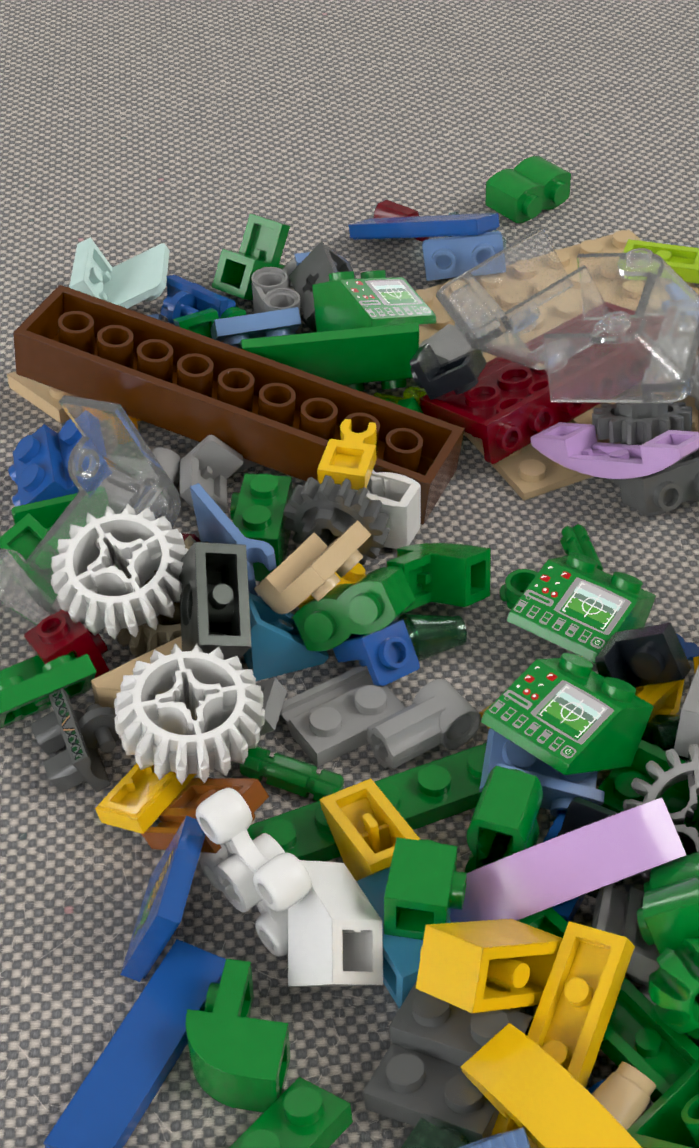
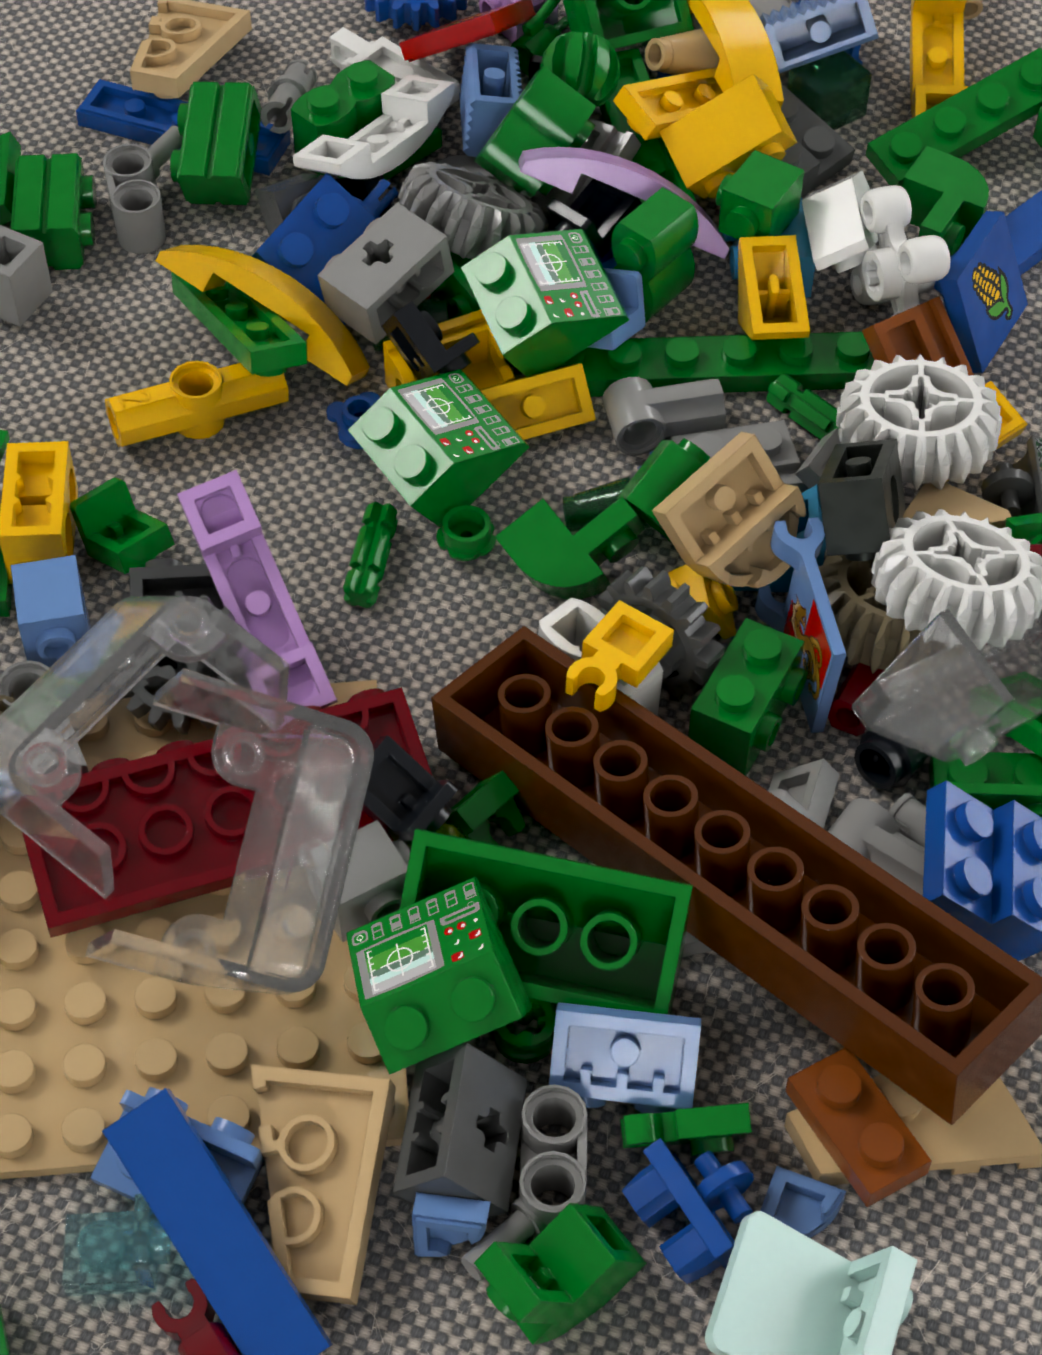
camera: 160 degrees left, 10 degrees up
none -> tan wing [250,1064,396,1305]

